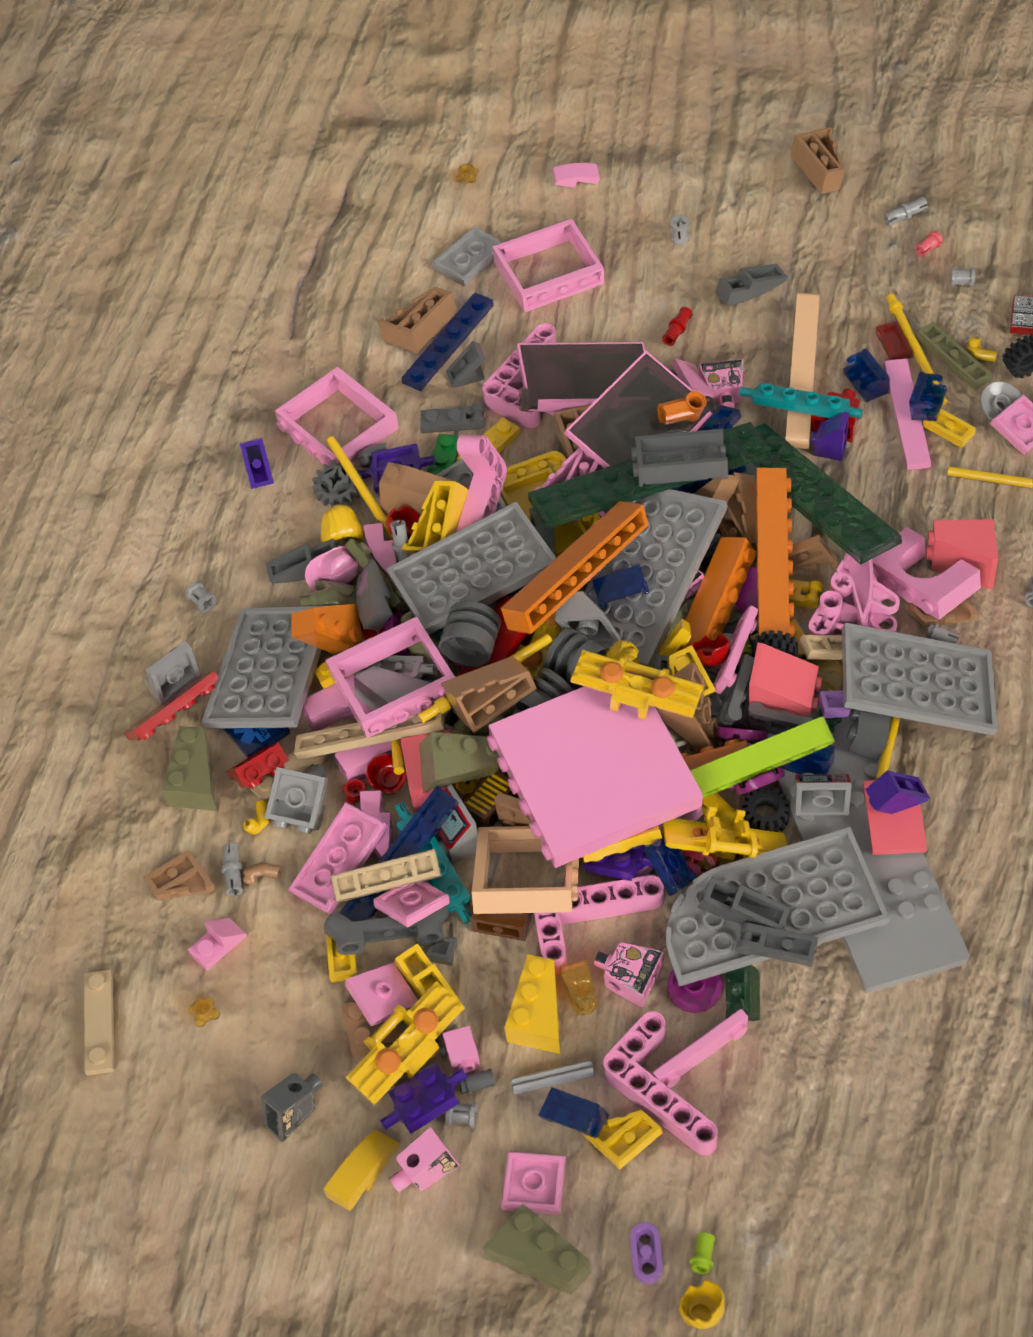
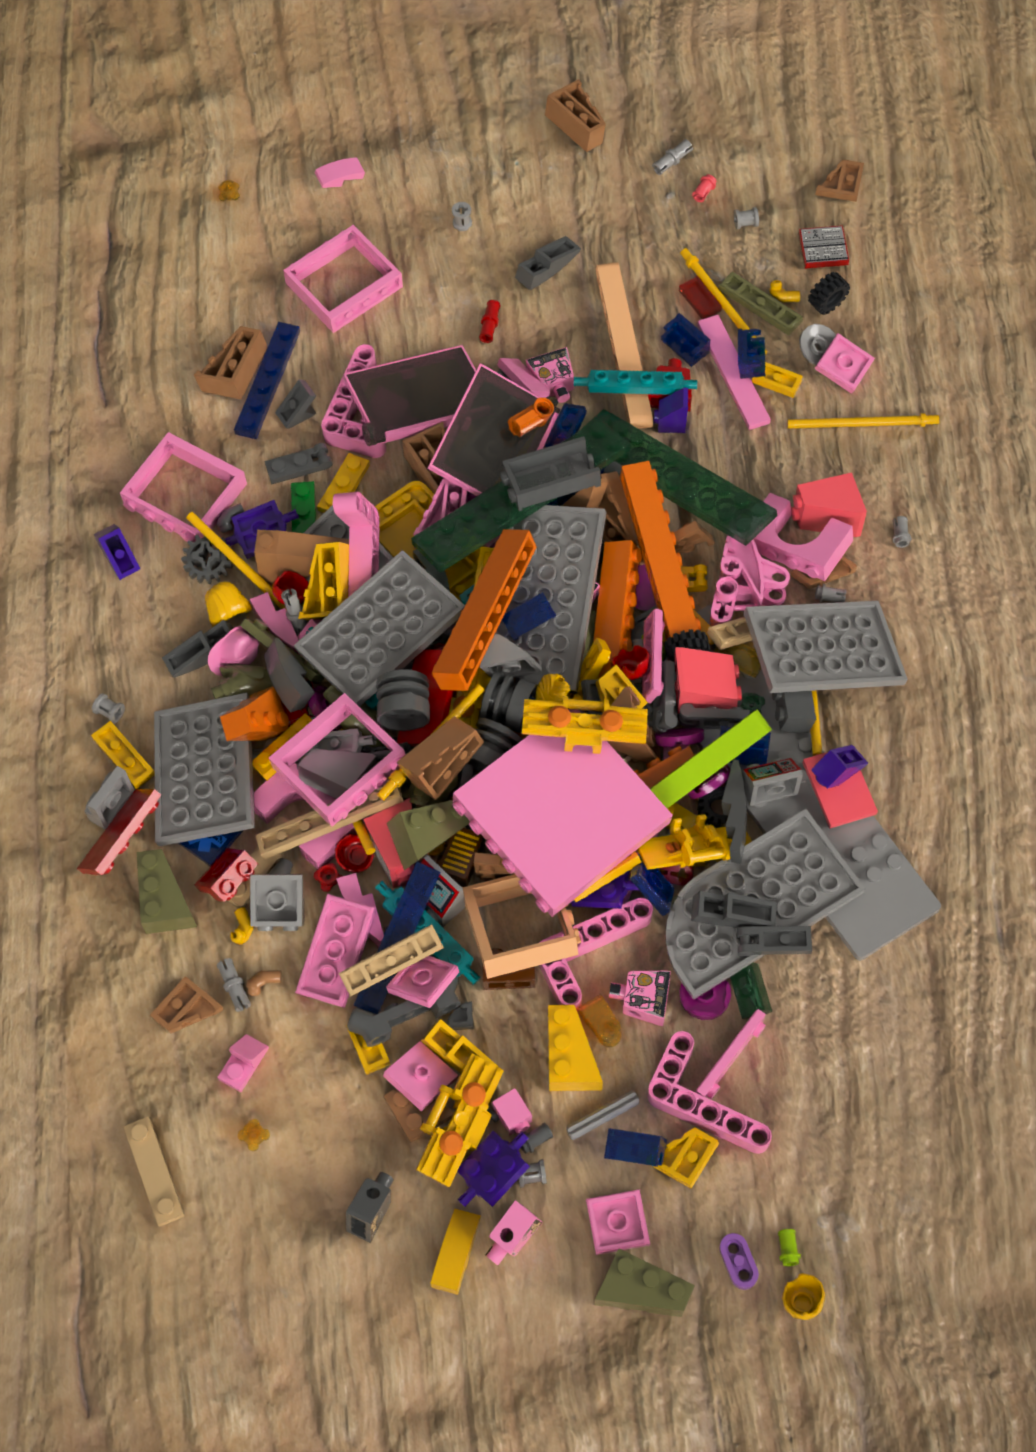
camera: 20 degrees left, 10 degrees up
light grey tile [432,226,504,286] -> none
medium lavender plate [818,690,850,718] -> none
none -> yellow plate [91,721,155,789]
none -> dark grey slope [722,760,747,864]

